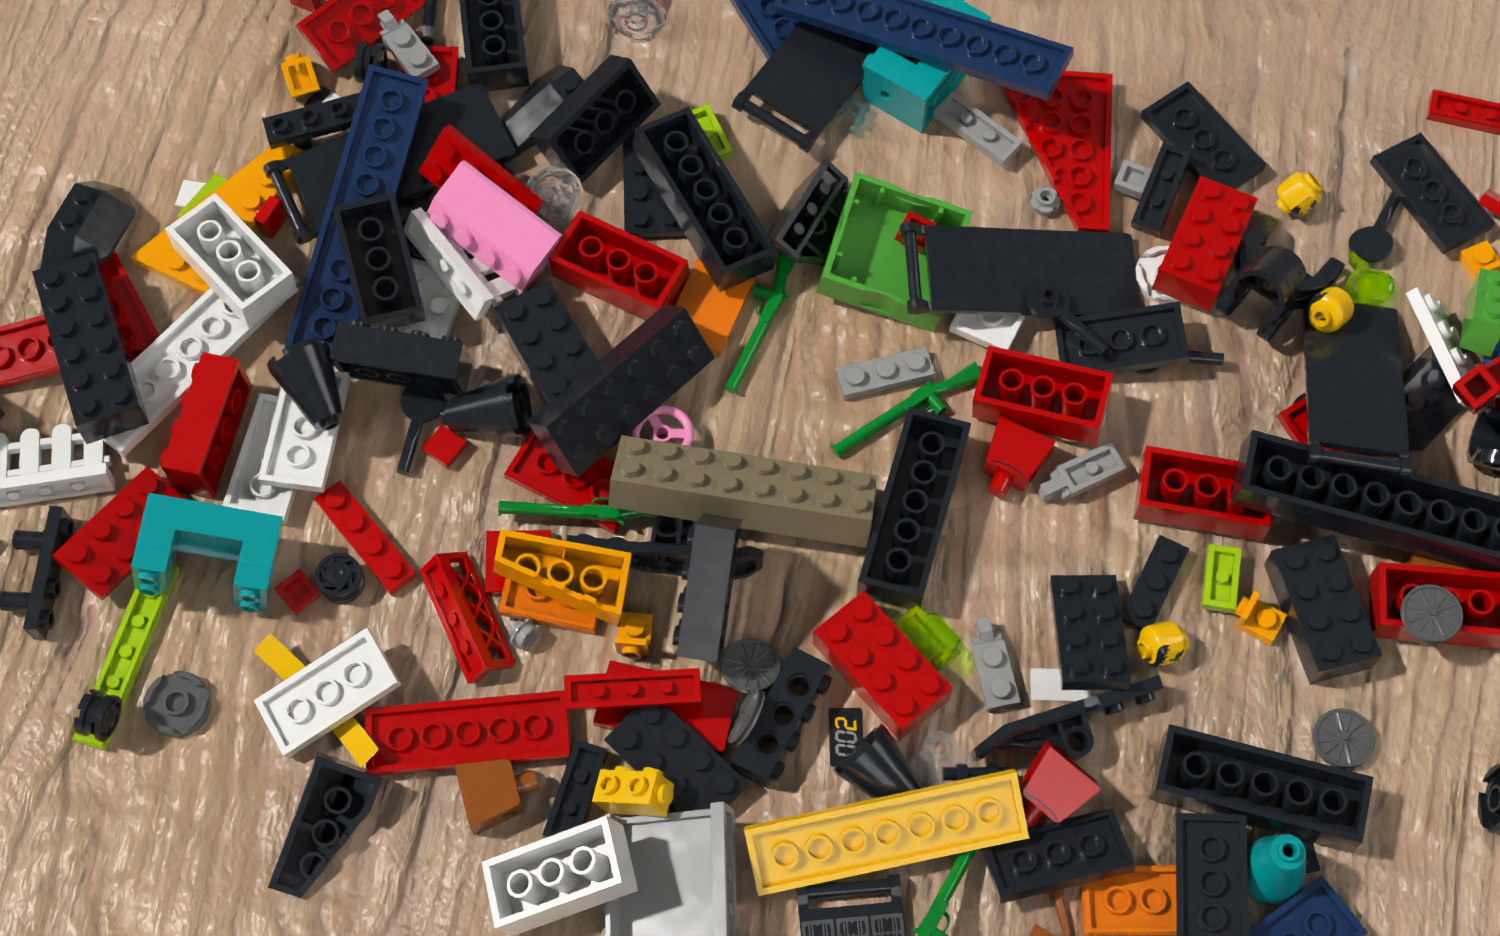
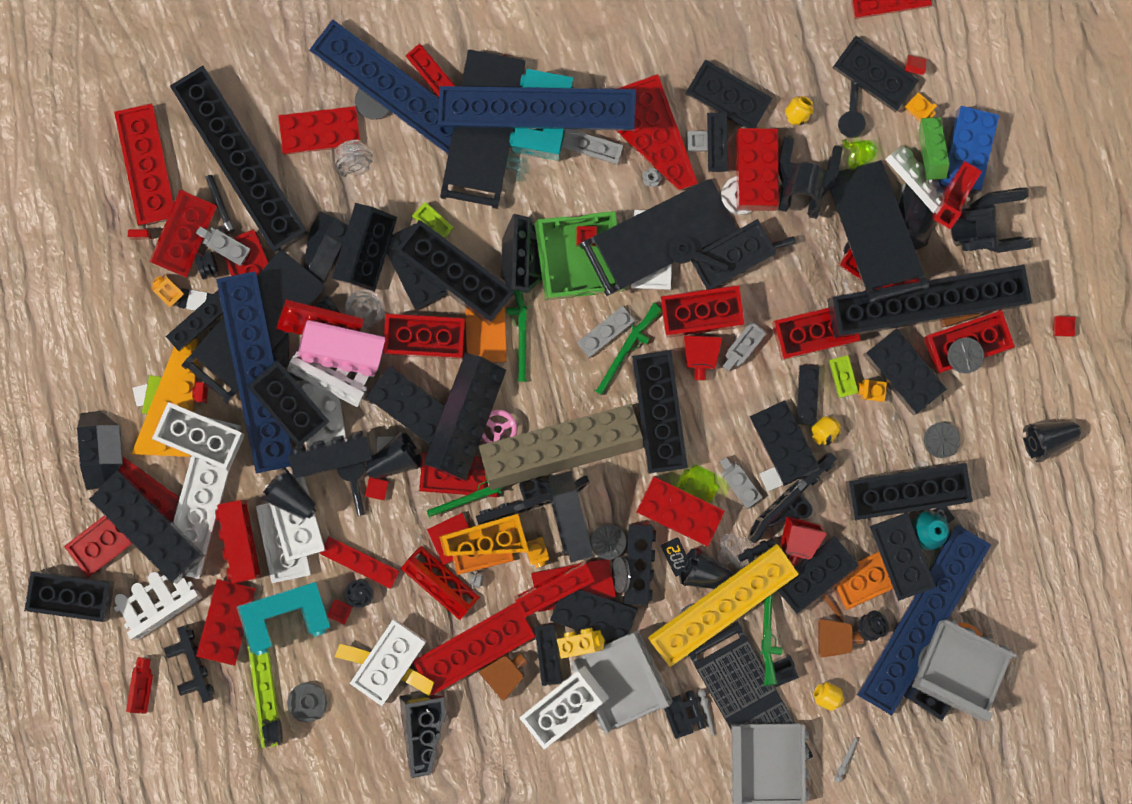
camera: 25 degrees left, 20 degrees up
yellow head [1306,287,1354,333] -> none

